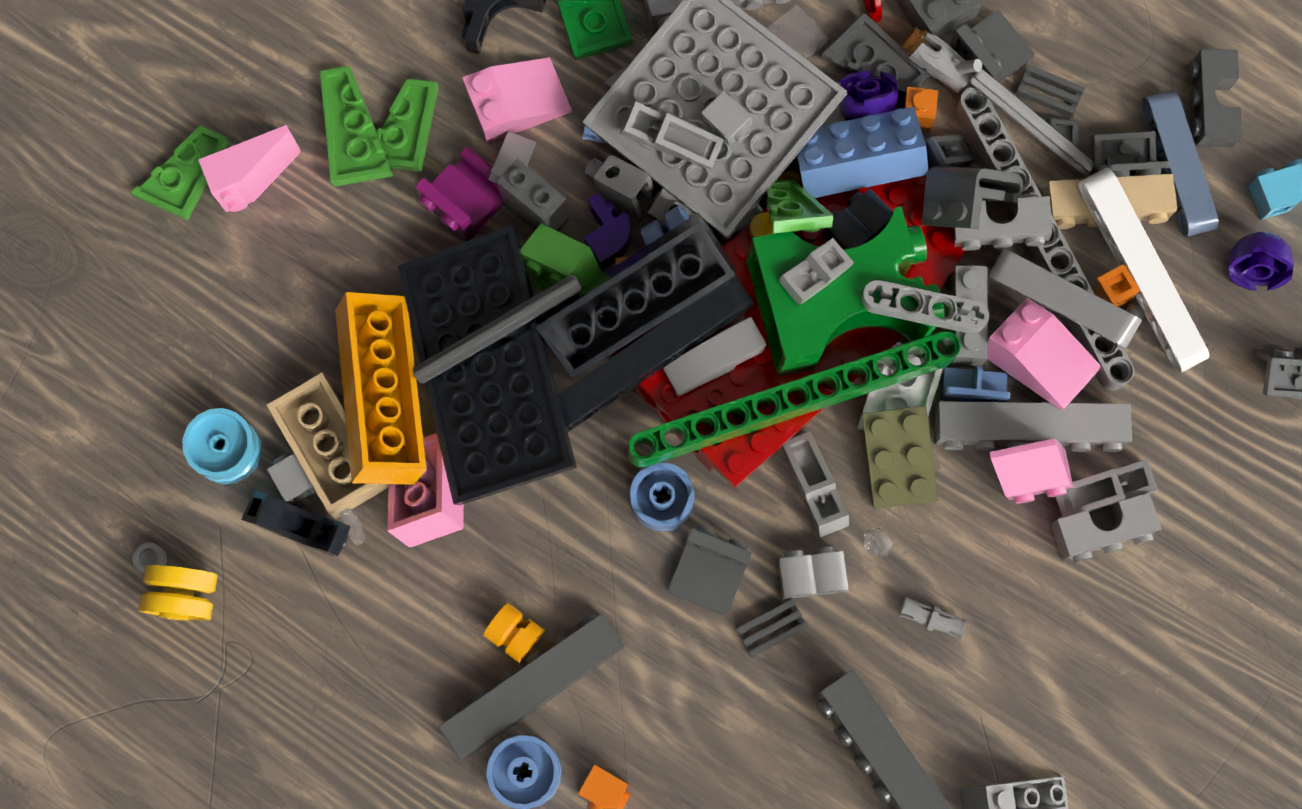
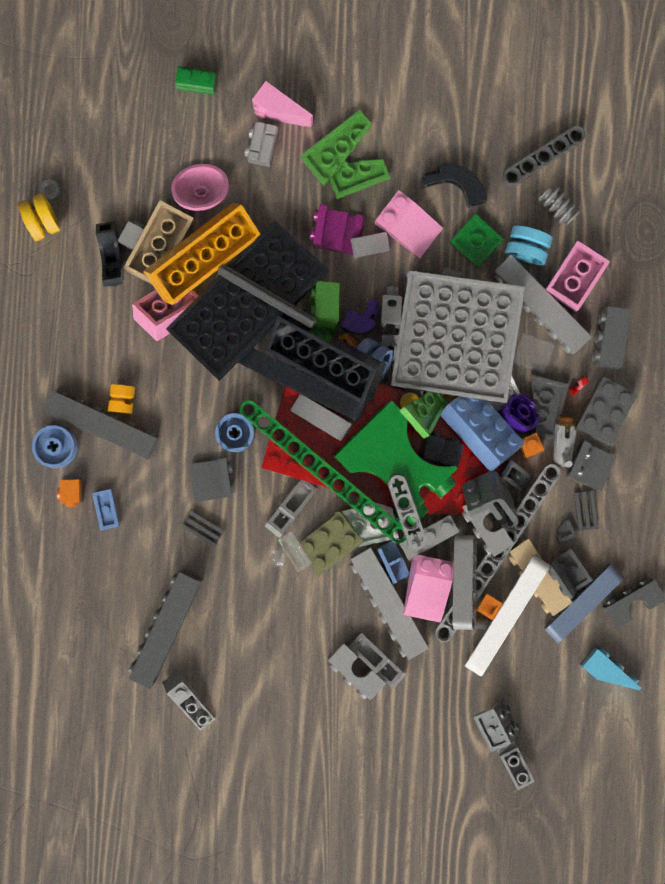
camera: 60 degrees right, 10 degrees up
bright green wing [130,126,230,221] -> none
medium azure wheel [182,408,262,485] -> none
clear tile [339,508,368,545] -> none
dark grey panel [497,159,569,232] -> none
light grey slope [619,101,724,169] -> none
light grey brick [701,90,752,146] -> none
light grey brick [777,547,849,600] -> none
light grey slope [779,238,854,306] -> none
light grey pin [899,597,967,640] -> none
light grey axle [970,69,1094,176] -> none
bright pink slope [989,438,1073,504] -> none
dark purple cylinder [1228,232,1294,291] -> none
none -> medium blue plate [92,489,120,531]
none -> bright pink dish [171,164,229,211]
none -> green brick [175,66,217,95]
none -> light grey brick [245,122,278,167]
none -> clear tile [278,531,312,572]

